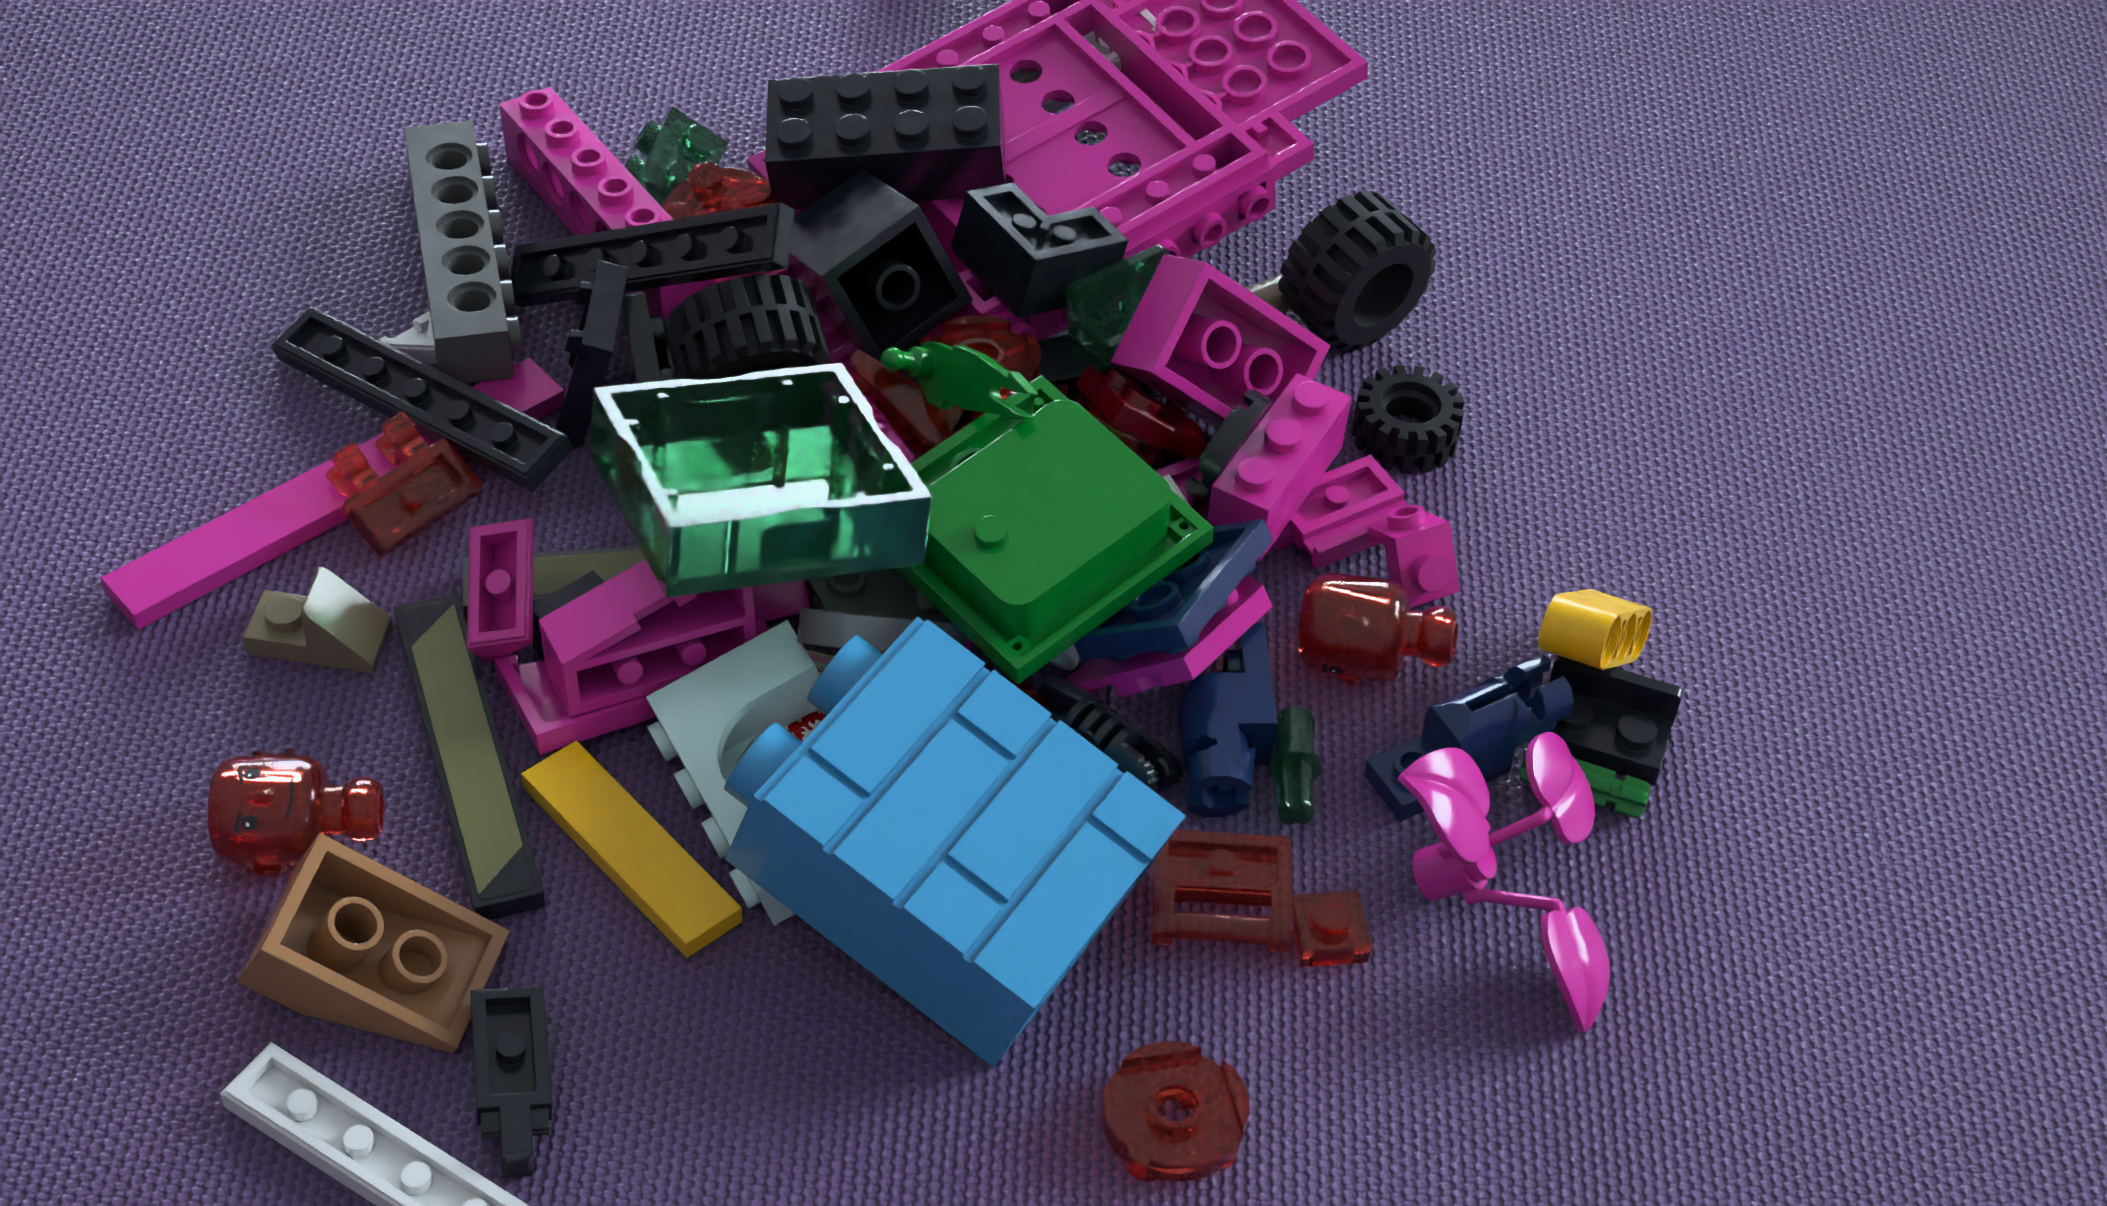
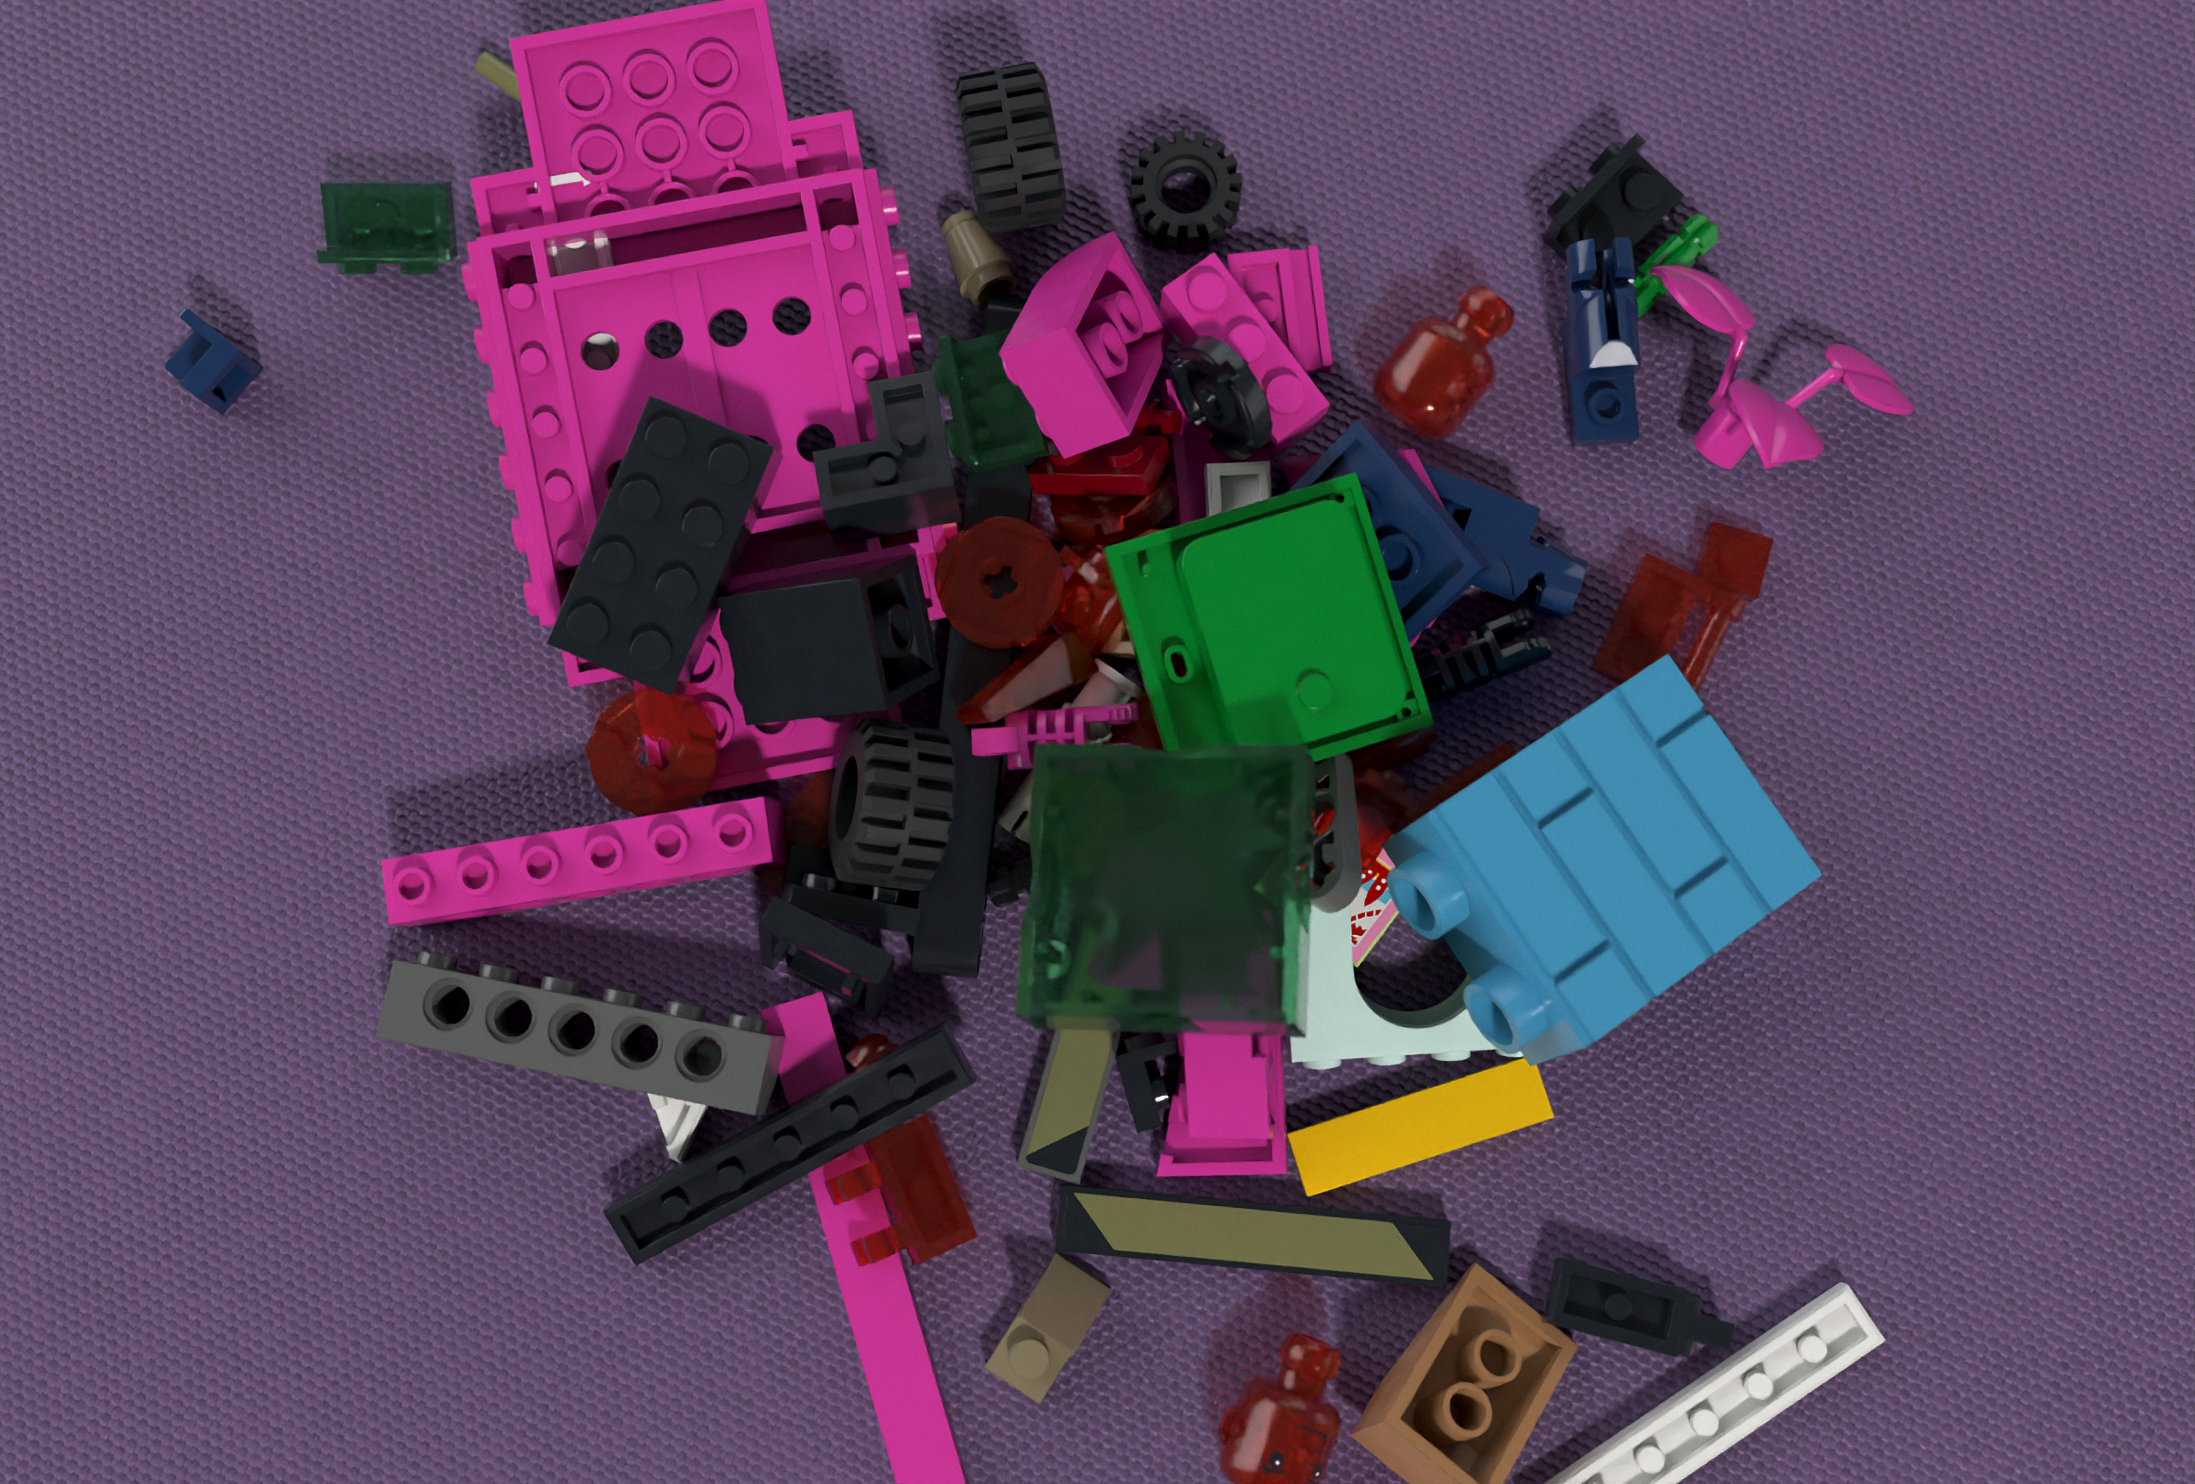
camera: 60 degrees left, 35 degrees up
dark pink slope [467,518,534,662] -> none
black tile [510,202,795,307] -> none
clear green bracket [624,106,728,219] -> none
green piece [881,341,1038,422] -> none
clear red plate [1101,1041,1249,1182] -> none
axle [1268,707,1321,826] -> none
dark pink bracket [1367,505,1460,609] -> none
yellow beam [1538,589,1652,670] -> none

